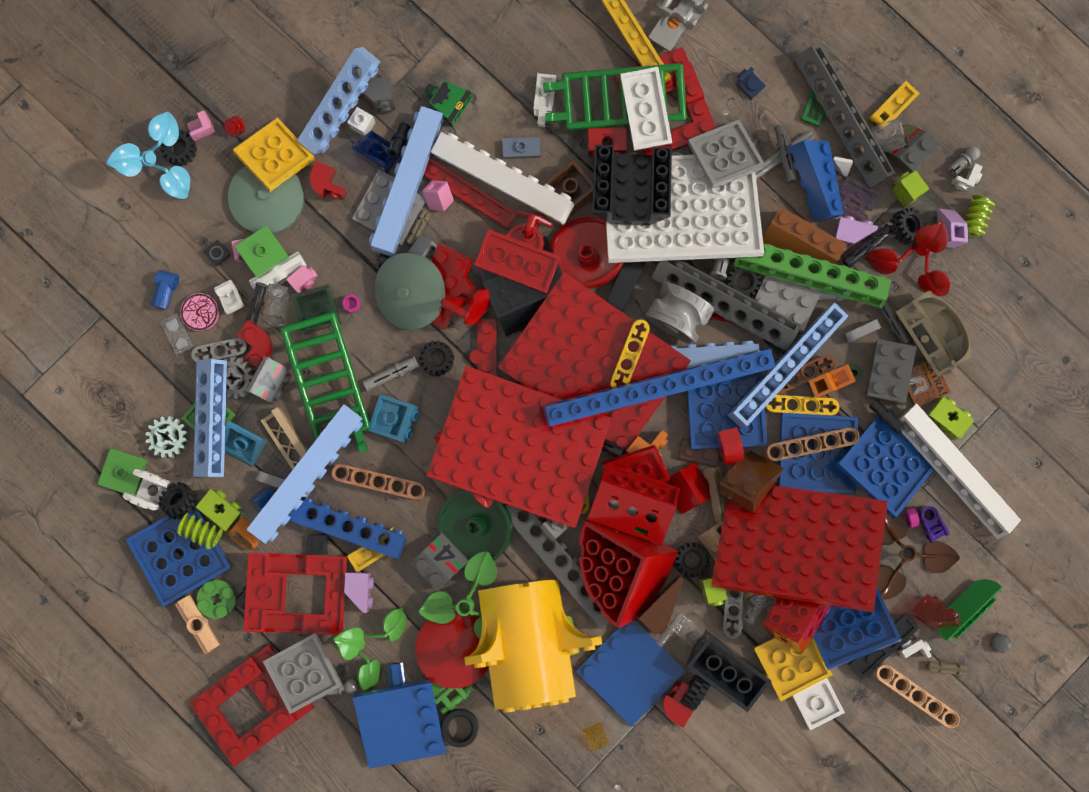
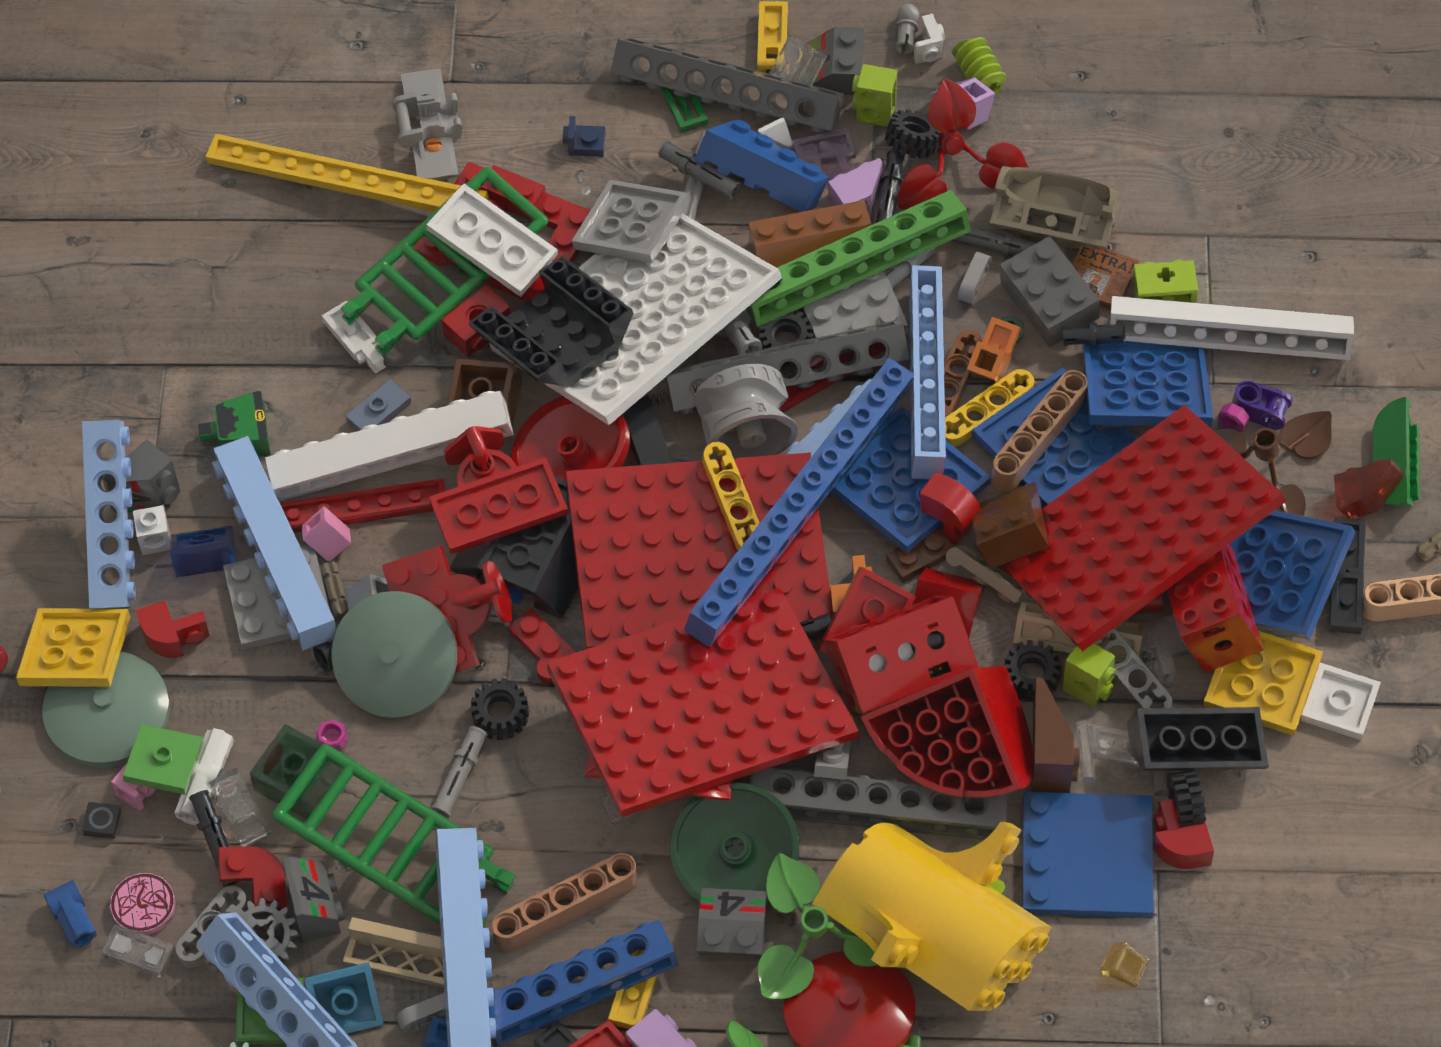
camera: 40 degrees left, 25 degrees down
white bracket [214,280,244,315] -> none
bright pink brick [286,265,318,297] -> none
dark azure plate [368,394,420,443] -> none
black pin [387,122,410,158] -> none
white bracket [897,638,931,658] -> none

